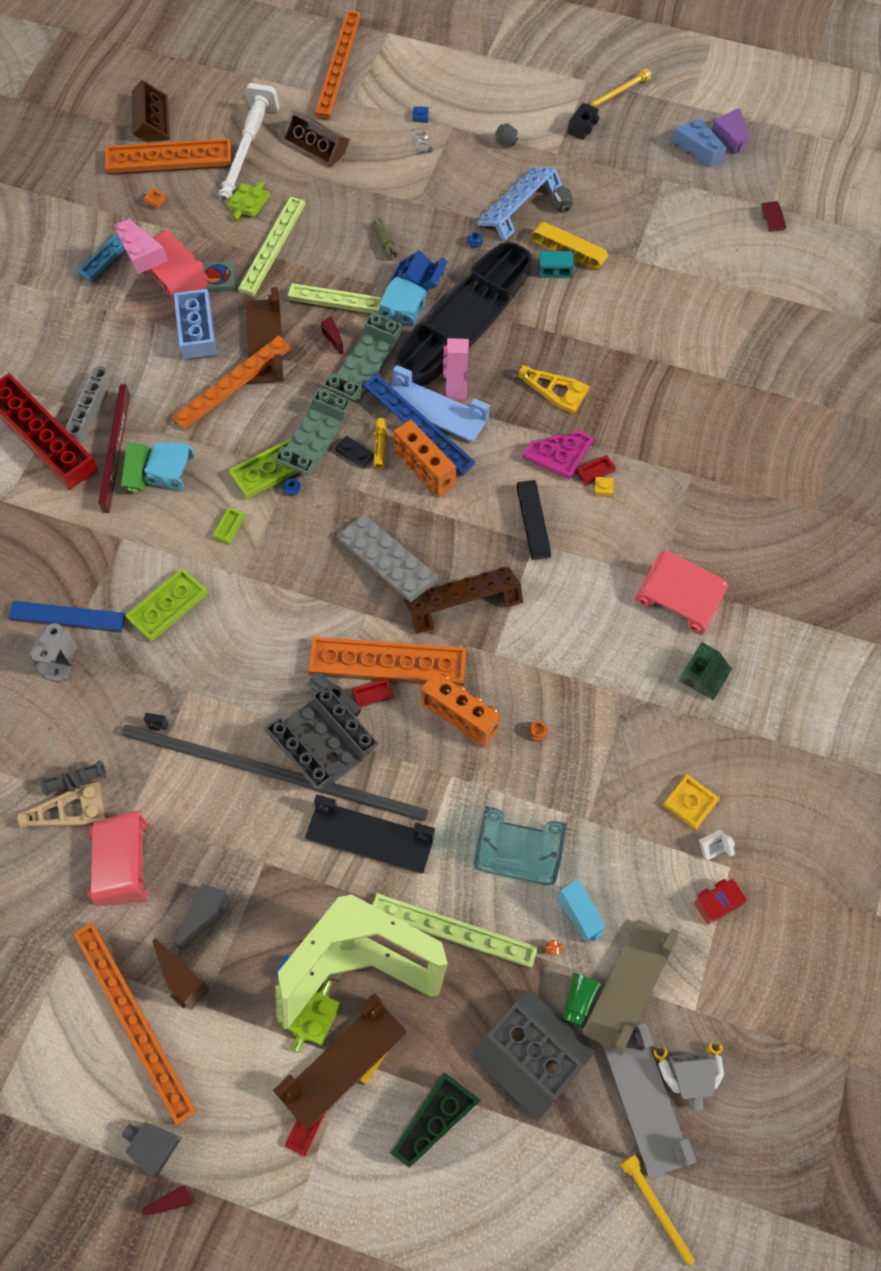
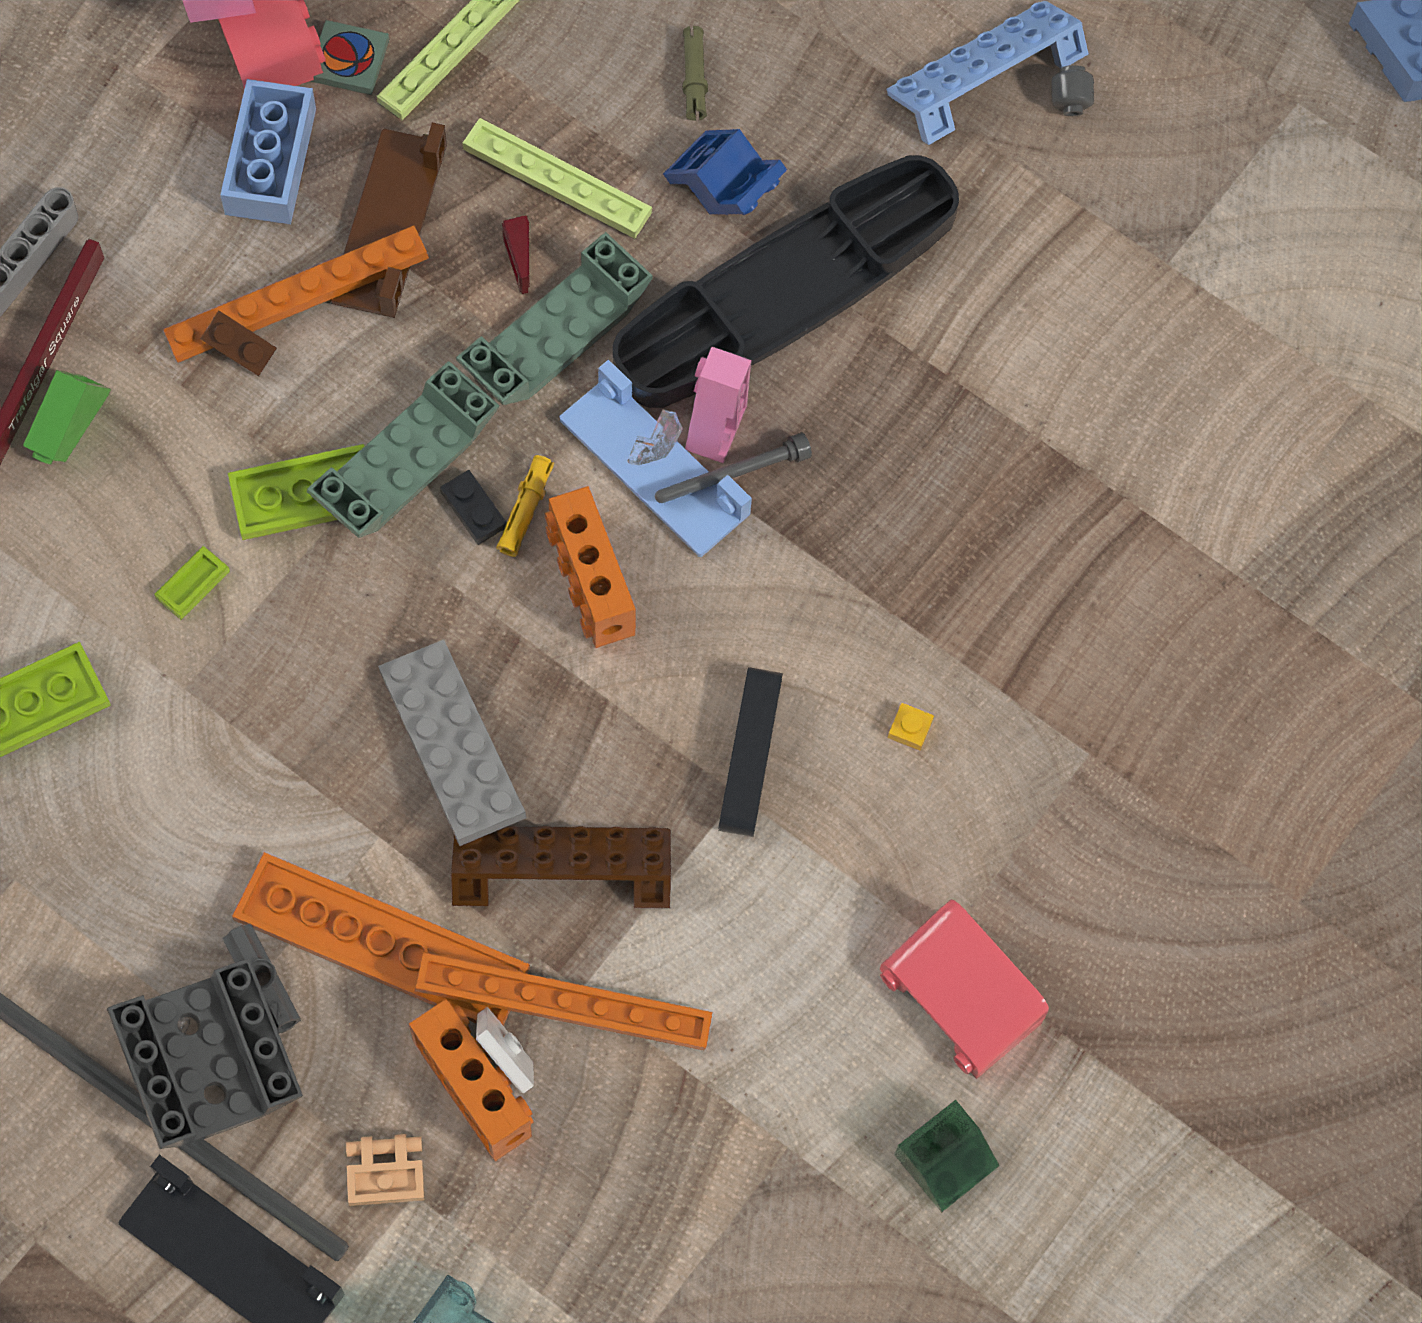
camera: 15 degrees right, 5 degrees up
medium azure piece [144,442,195,492] -> none
blue plate [282,478,301,496] -> none
red tile [351,679,395,707] -> none
blue plate [364,374,475,476] -> none
medium azure piece [379,277,427,325] -> none
blue plate [467,232,483,247] -> none
yellow plate [518,365,590,415] -> none
dark pink plate [522,430,594,480] -> none
orange plate [528,721,548,741] -> none
yellow beam [531,222,608,270] -> none
teal brick [539,251,574,278] -> none
red tile [576,455,616,485] -> none
none -> reddish brown plate [200,310,277,377]
none -> light nougat plate [346,1134,425,1206]
none -> orange plate [415,952,713,1051]
none -> white plate [476,1007,534,1094]
none -> clear slope [627,409,683,465]
none -> dark grey piece [655,432,812,503]

